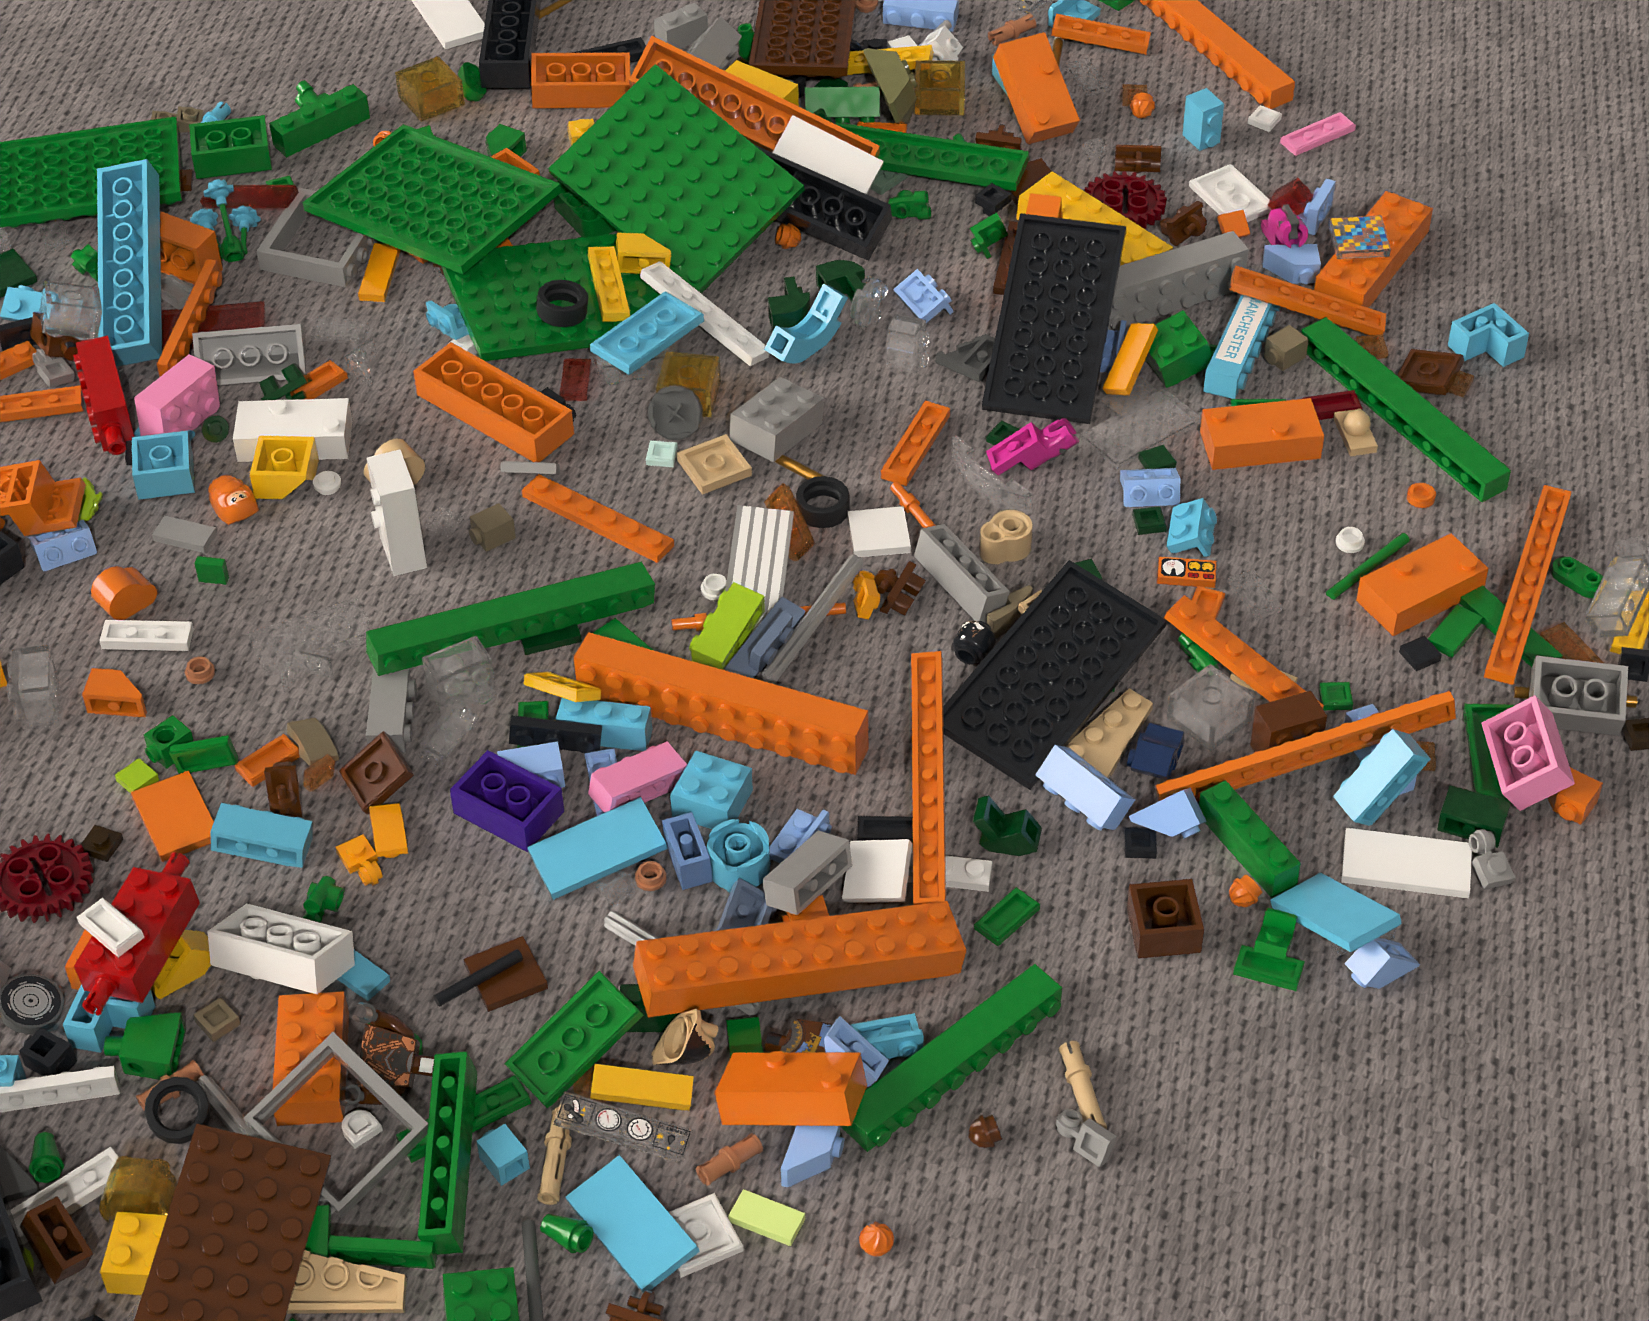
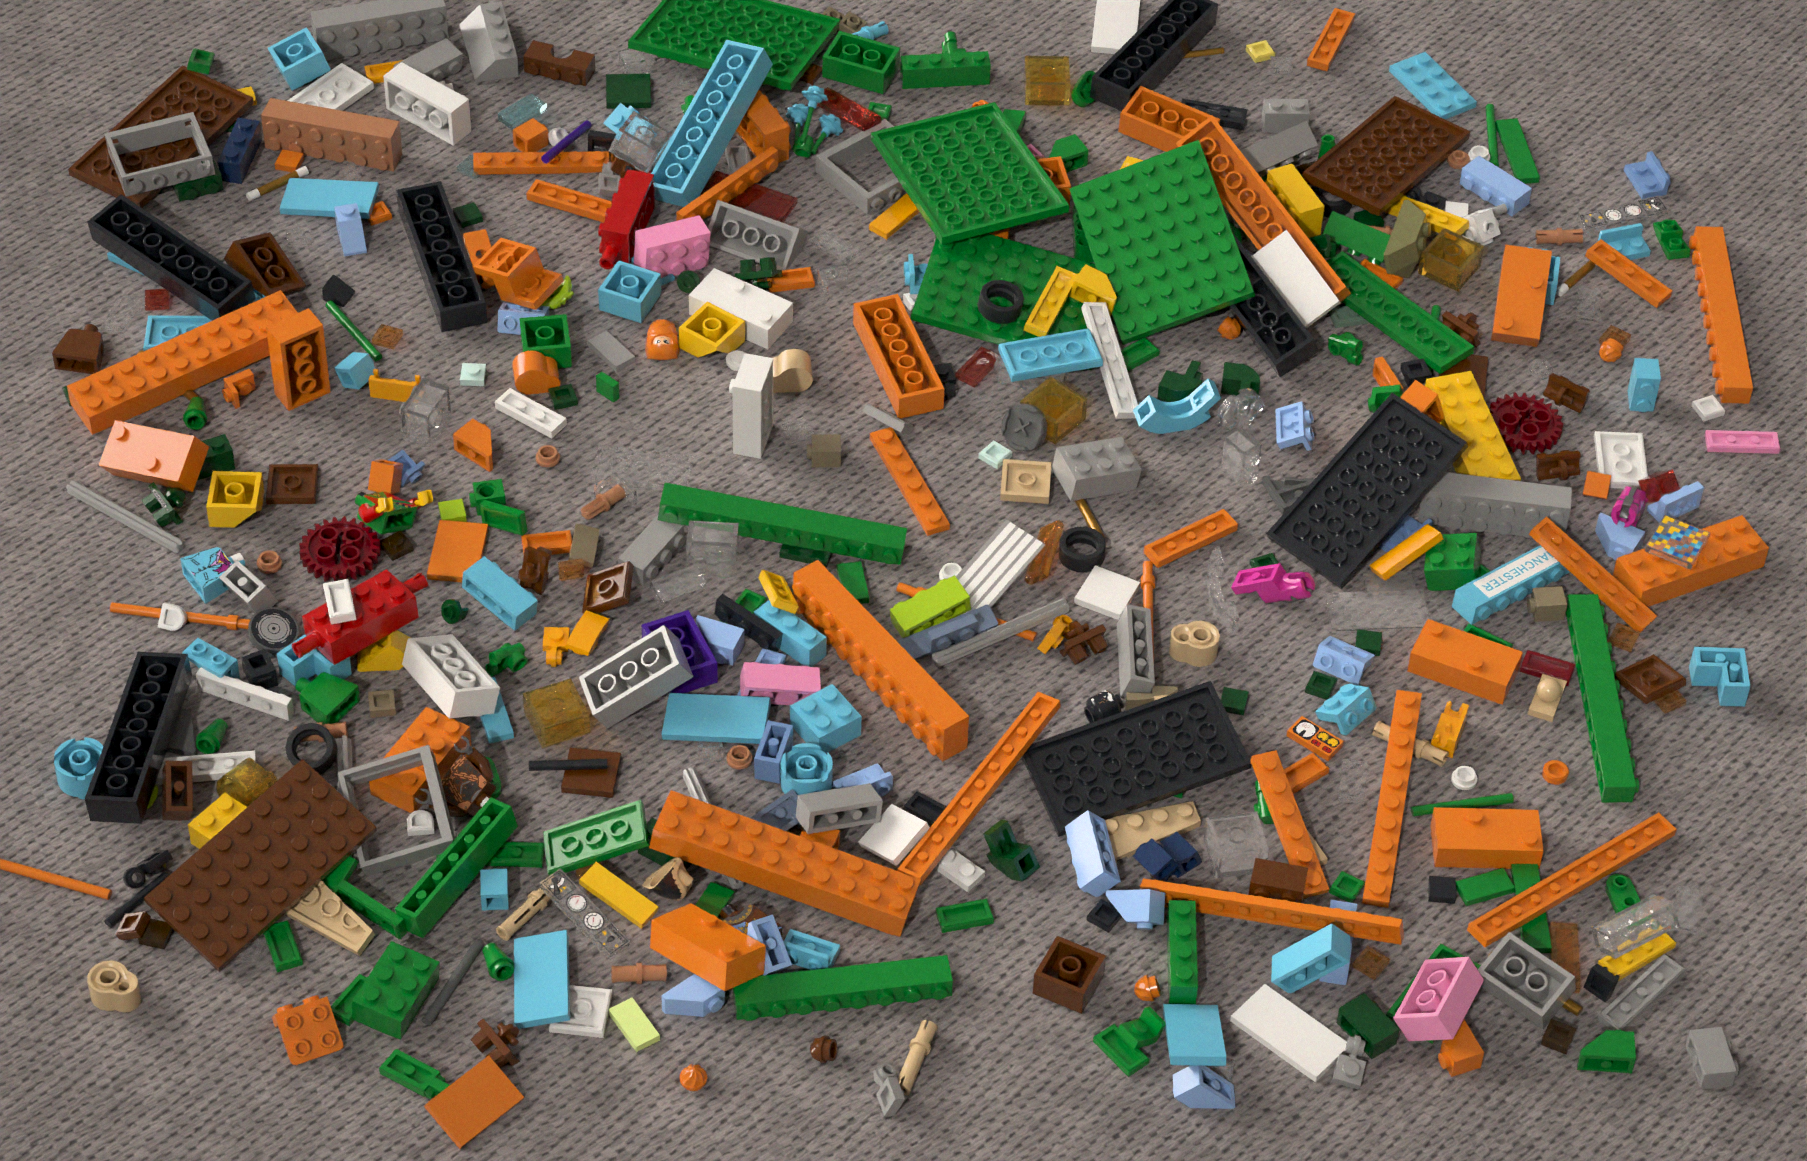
camera: 30 degrees right, 0 degrees up
none -> torso [355,489,433,534]
none -> orange brick [368,459,403,494]
none -> medium blue bracket [388,450,425,487]
none -> dark green plate [441,599,469,624]
none -> light aqua plate [460,363,486,386]
none -> green brick [519,314,572,368]
none -> clear yellow brick [523,678,590,748]
none -> dark green tile [548,384,578,410]
none -> light grey brick [579,625,693,728]
none -> nougat axle [581,484,626,520]
none -> green tile [1121,337,1160,372]
none -> orange plate [1362,690,1422,908]
none -> orange tile [1372,356,1403,390]
none -> tan pin [1372,721,1449,767]
none -> light orange hinge [1430,701,1469,758]

